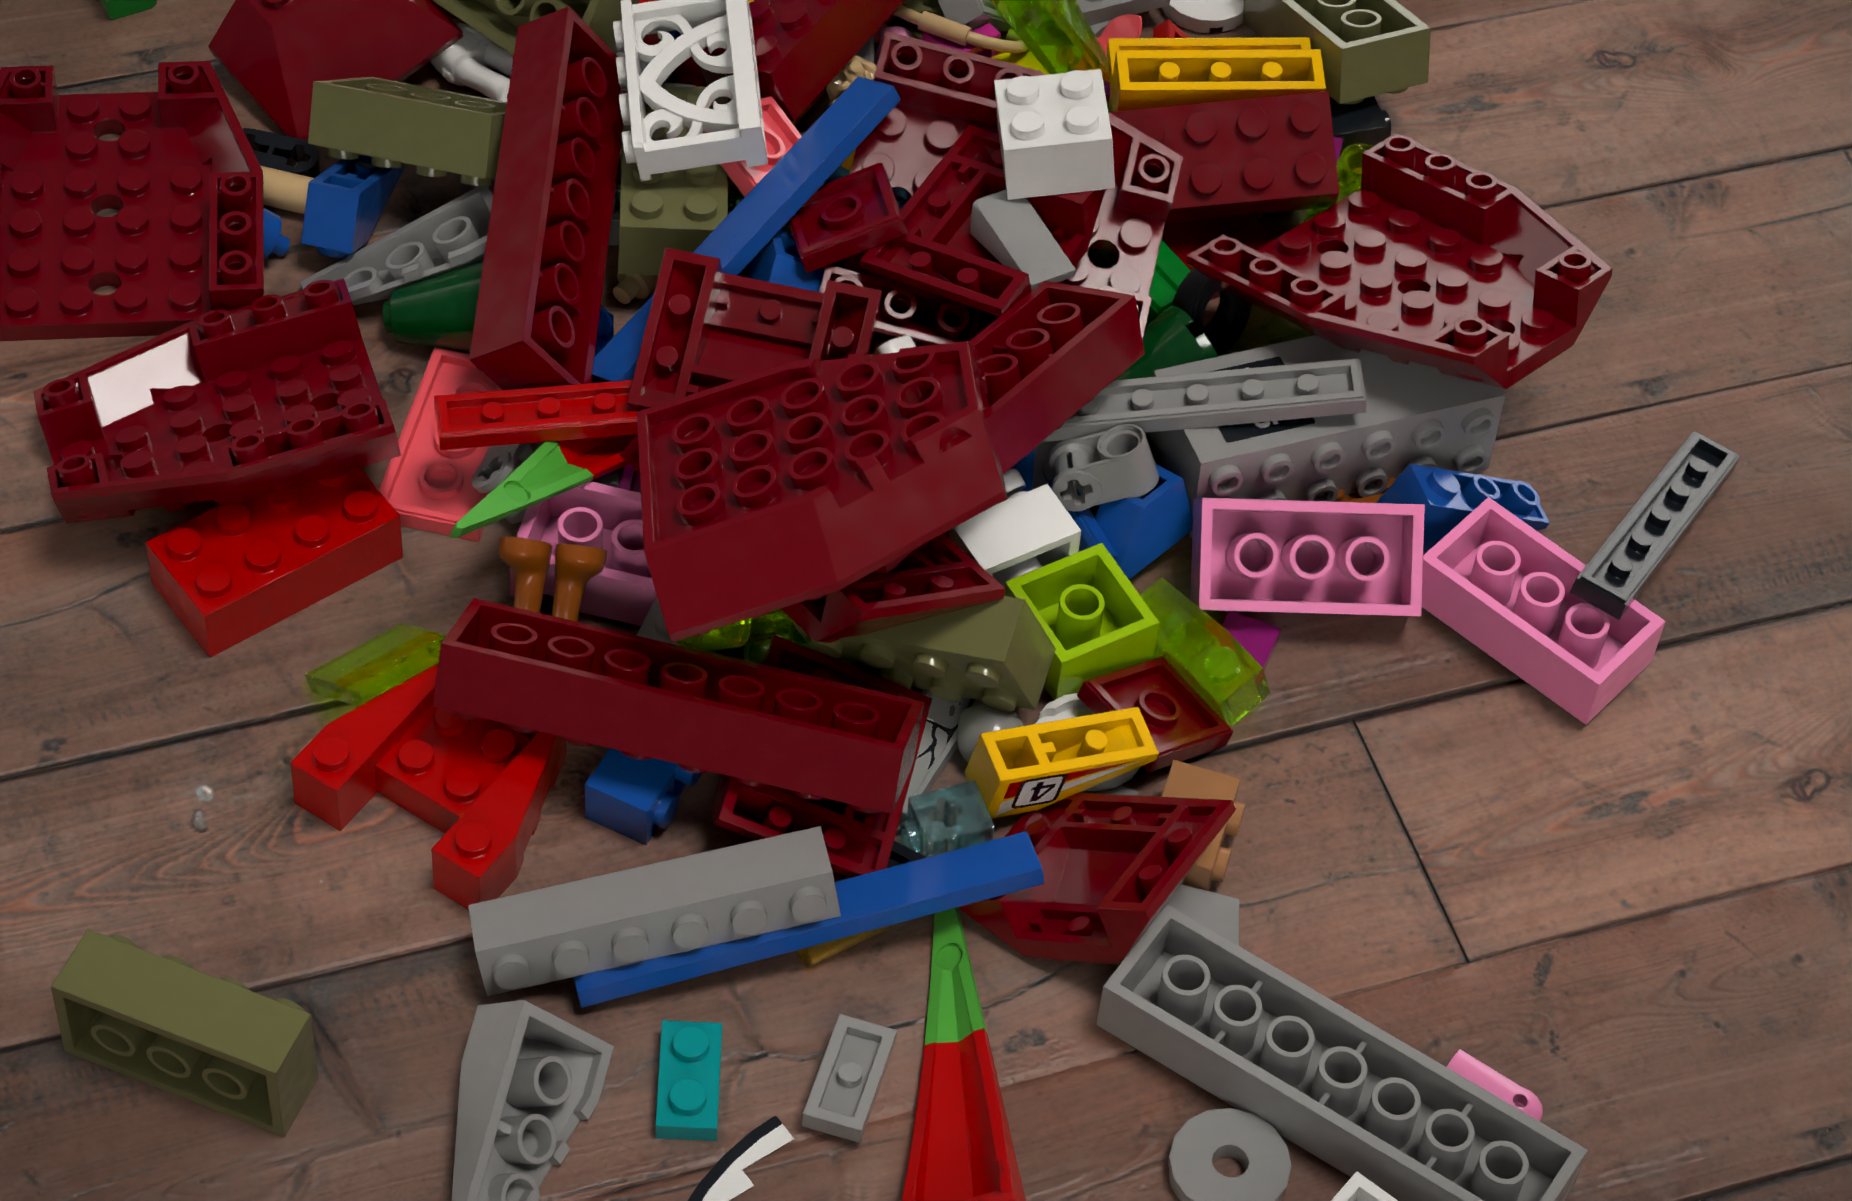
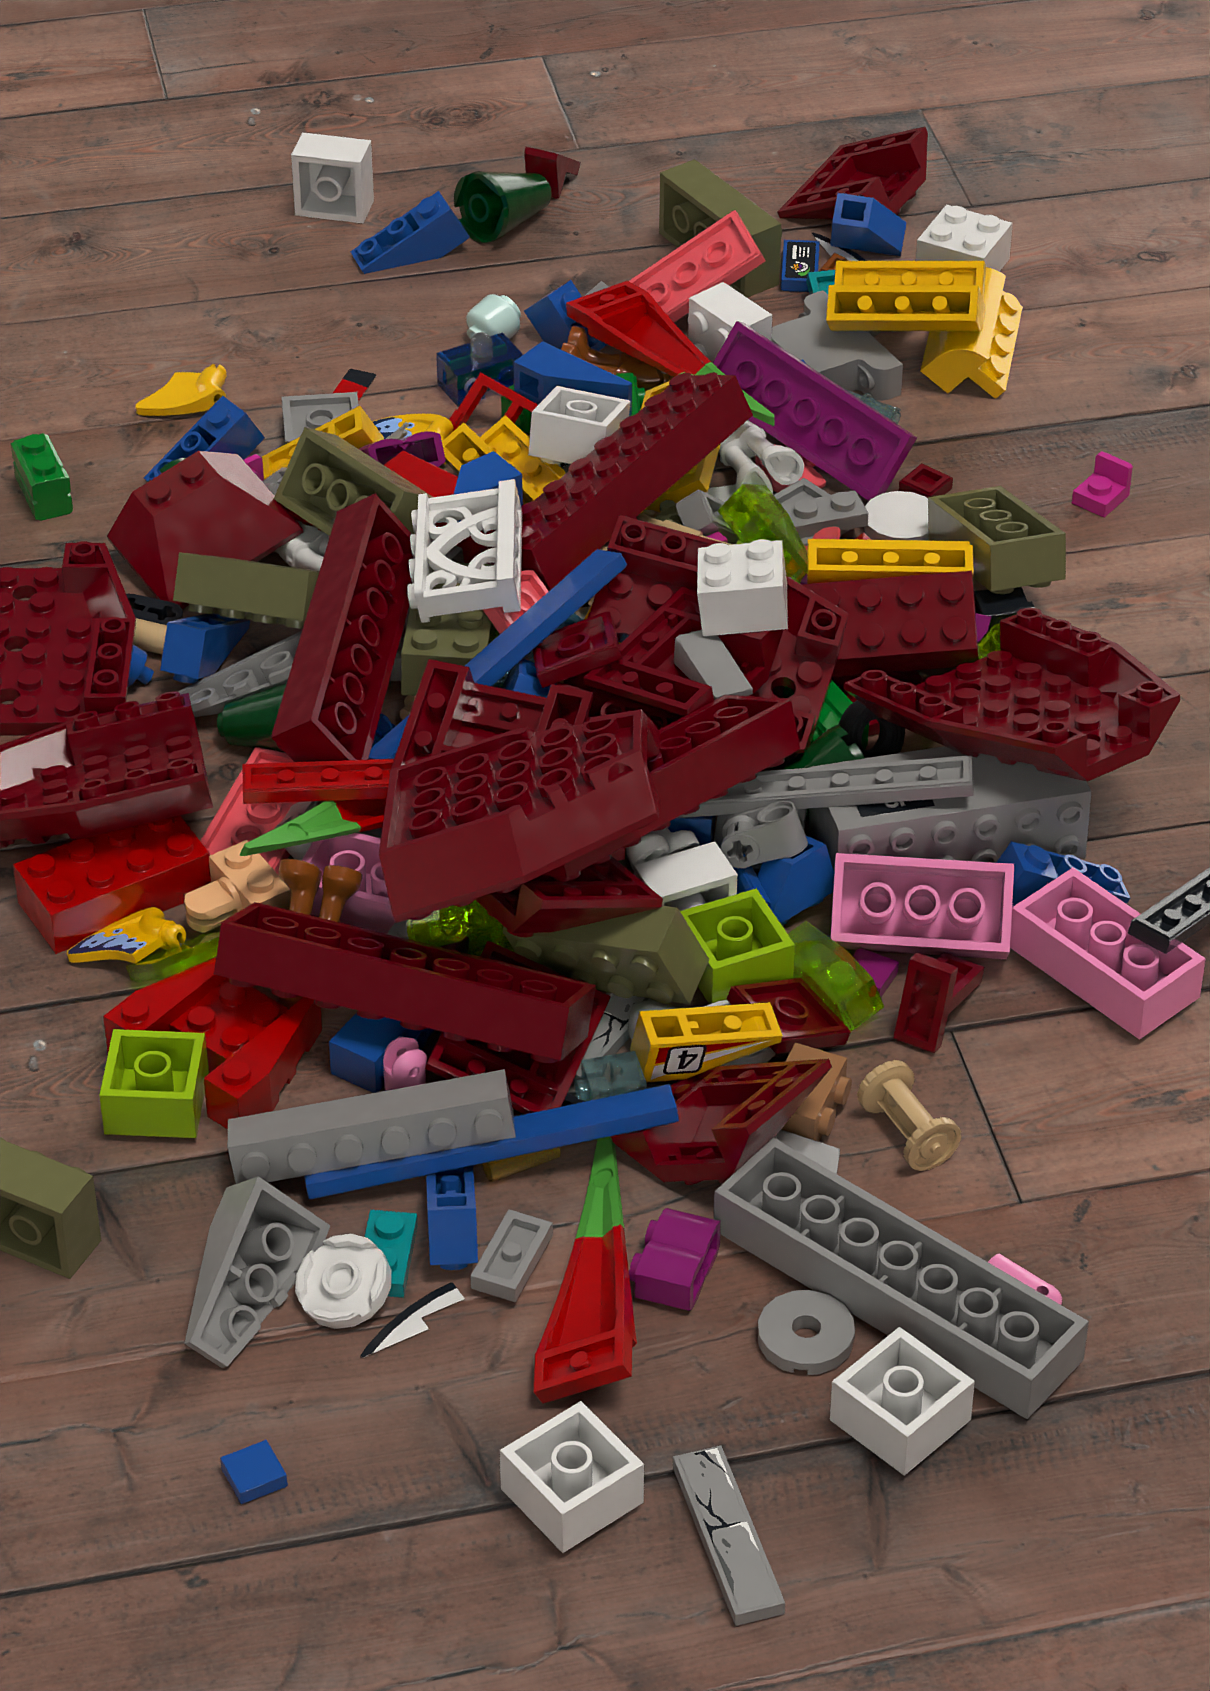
camera: 10 degrees right, 10 degrees down
none -> yellow arm [66,907,186,963]
none -> lime brick [99,1029,209,1138]
none -> light nougat brick [184,840,291,933]
none -> white tile [295,1234,392,1329]
none -> bright pink piece [383,1037,427,1091]
none -> blue slope [426,1165,478,1270]
none -> magenta brick [629,1208,721,1311]
none -> tan hose [857,1060,961,1171]
none -> dark red bracket [893,953,985,1053]

